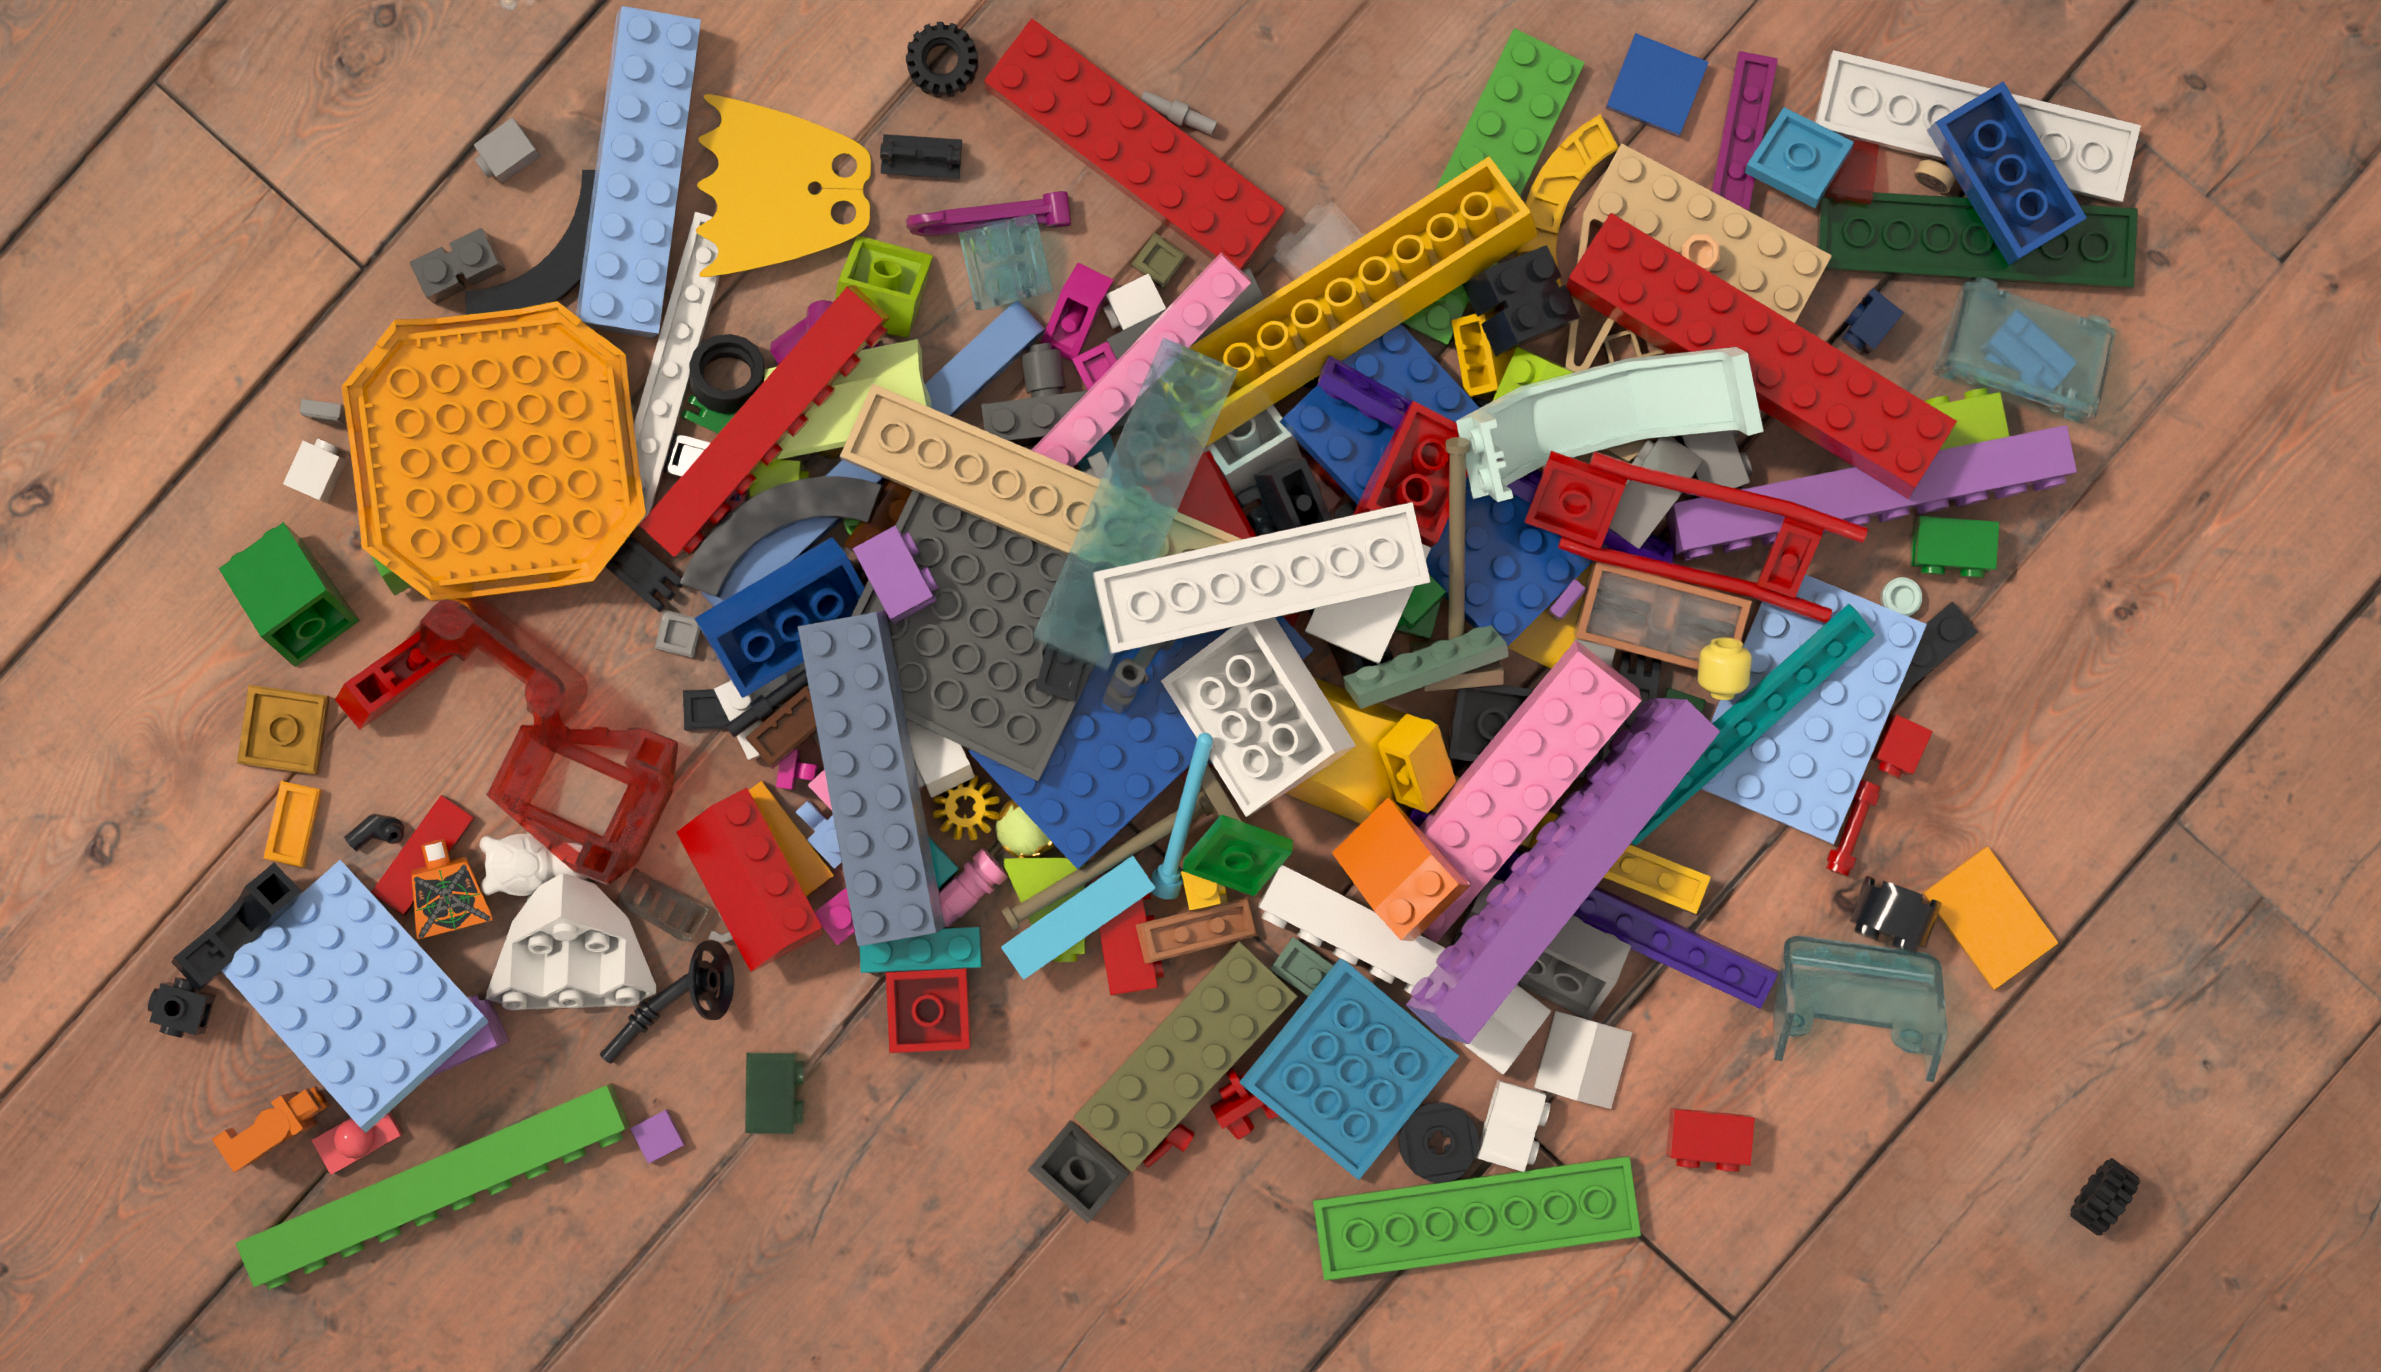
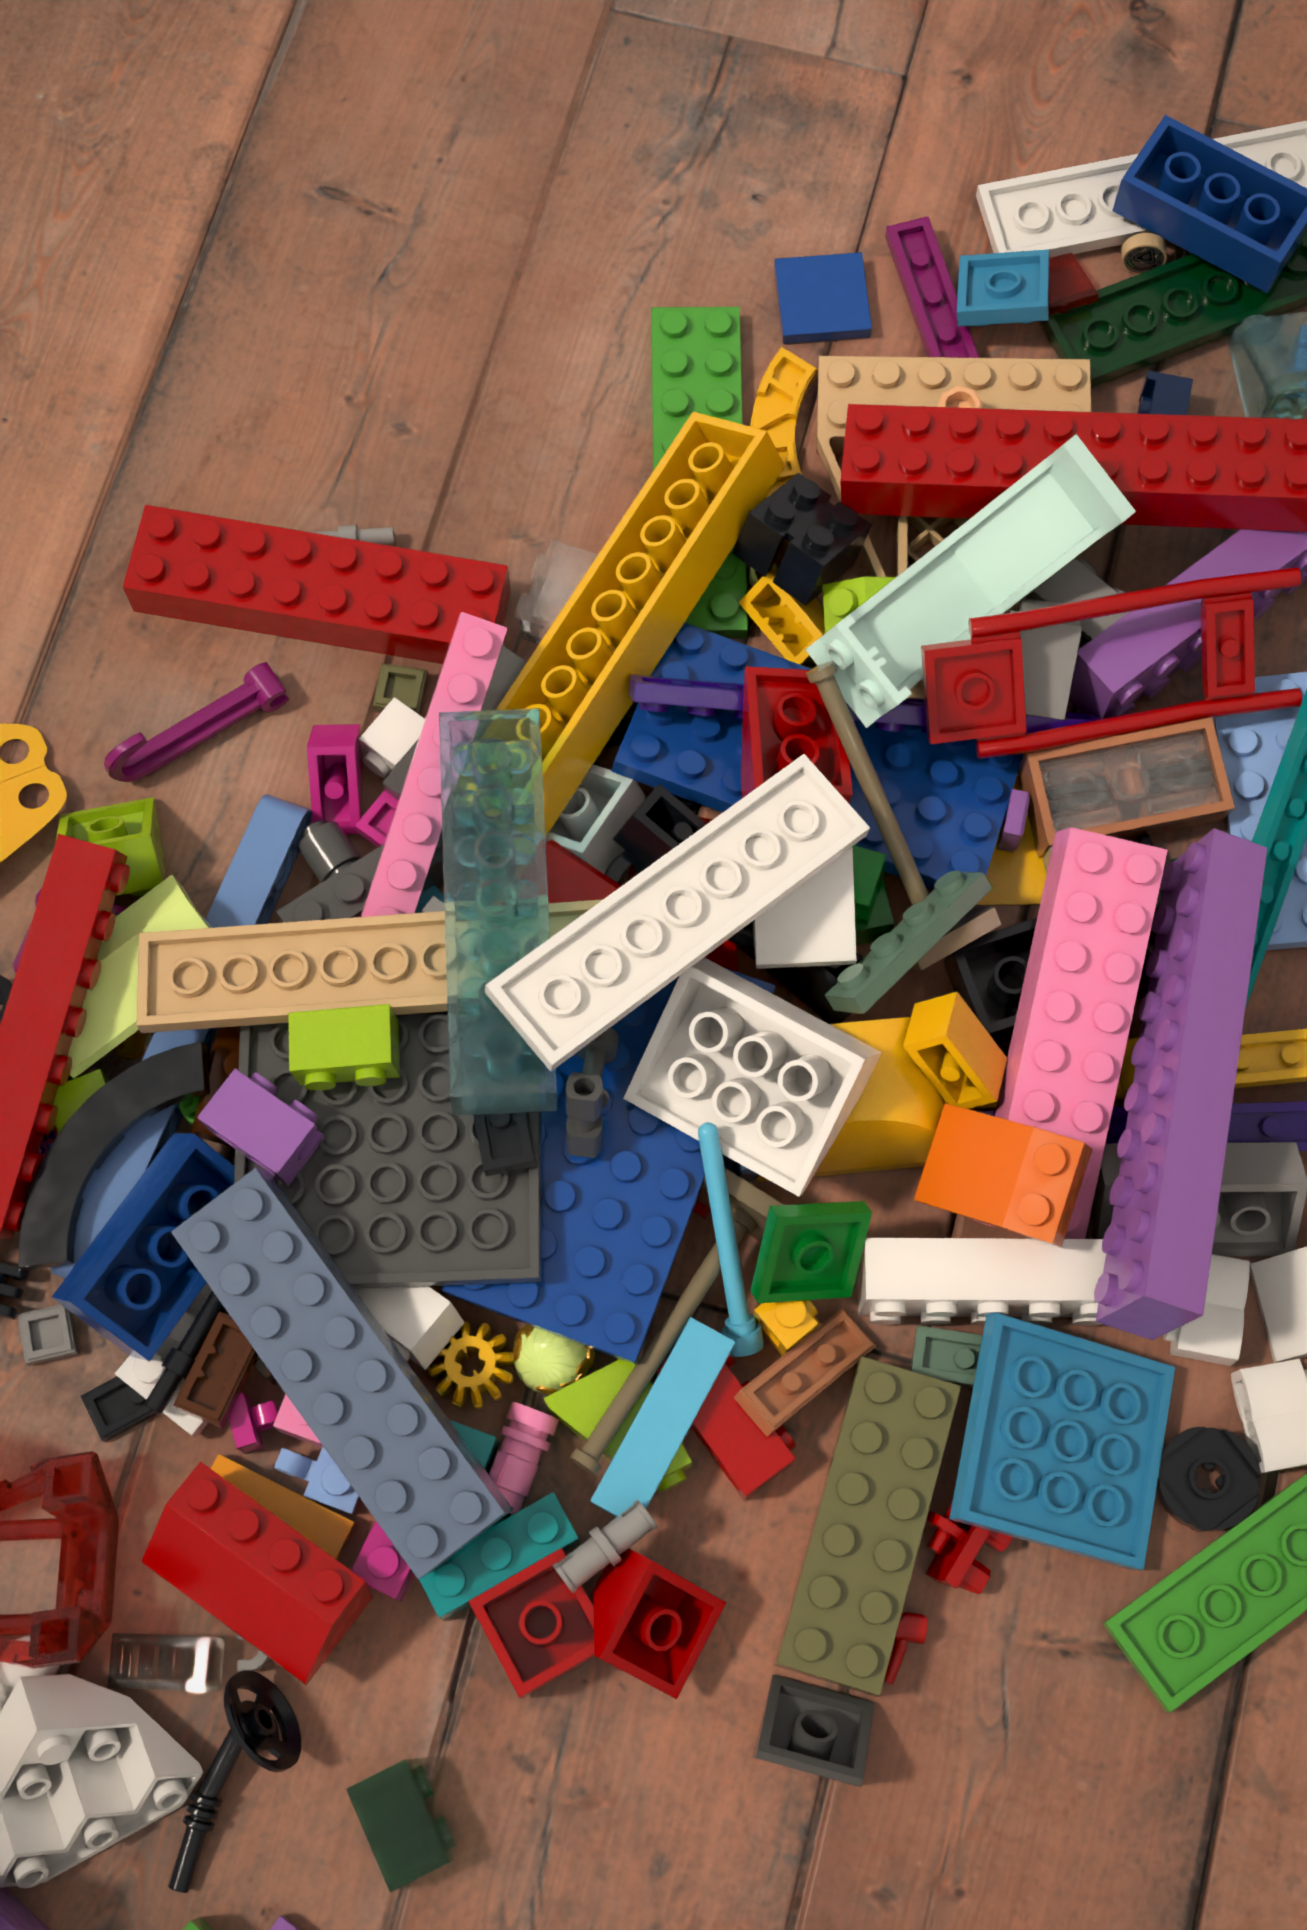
camera: 20 degrees left, 15 degrees down
black hinge [880,134,962,179] -> none
black tyre [906,22,978,98] -> none
clear light blue plate [958,214,1053,310] -> none
light yellow head [1698,637,1752,700] -> none
none -> lime brick [288,1004,400,1091]
none -> light grey pin [552,1499,658,1593]
none -> red slope [593,1548,727,1699]

